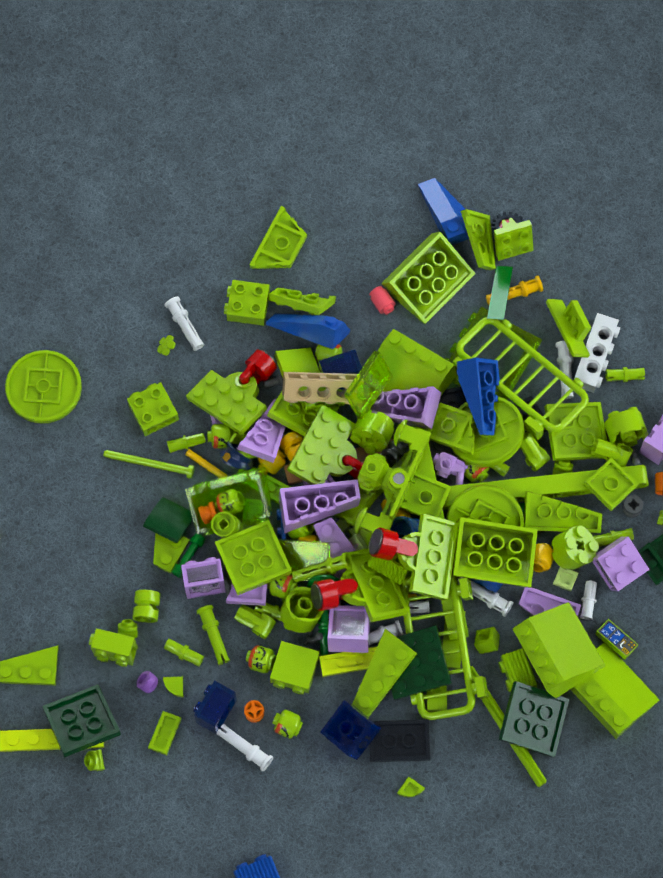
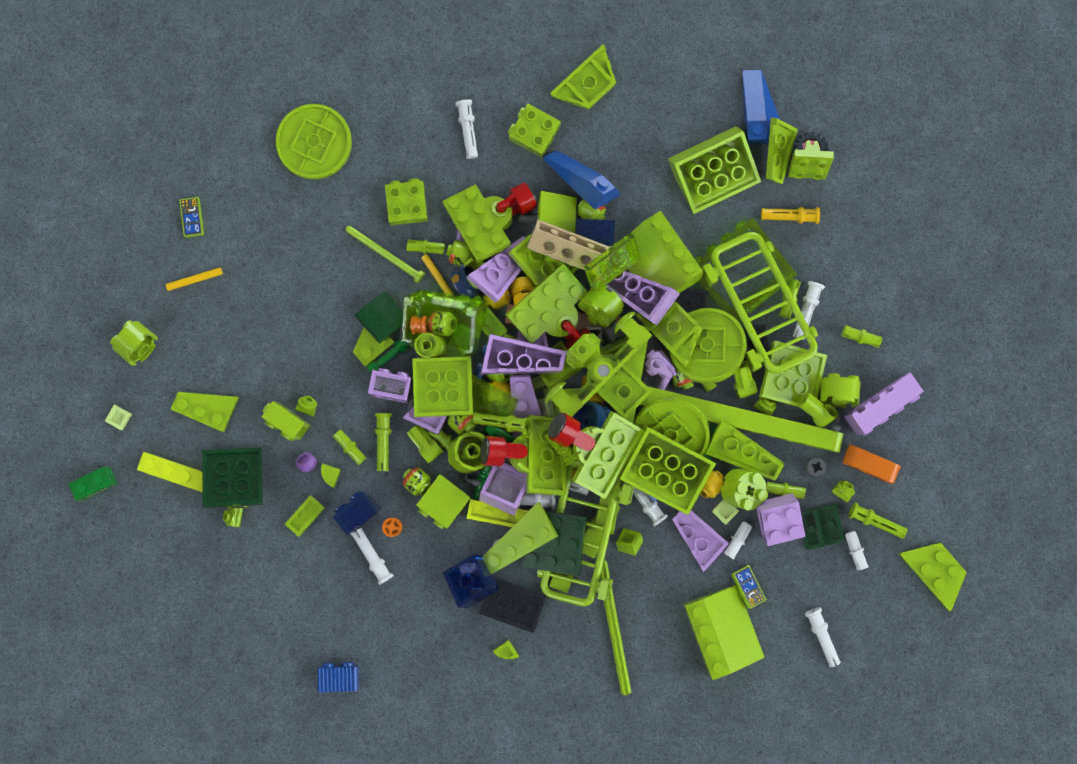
camera: 20 degrees right, 15 degrees up
lime wheel [132,590,161,623] -> none
lime plant [157,335,176,356] -> none
lime wing [269,288,336,315] -> none
lime head [272,709,303,739] -> none
coral brick [370,286,396,315] -> none
blue wedge [457,358,500,436] -> none
sticker [487,266,513,320] -> none
lime brick [498,648,537,692] -> none
plate [499,681,569,757] -> none
lime slope [512,602,606,698] -> none
lime bracket [546,299,591,358] -> none
white brick [574,313,620,393] -> none
lime tile [583,458,639,511] -> none
none -> lime pin [779,279,801,319]

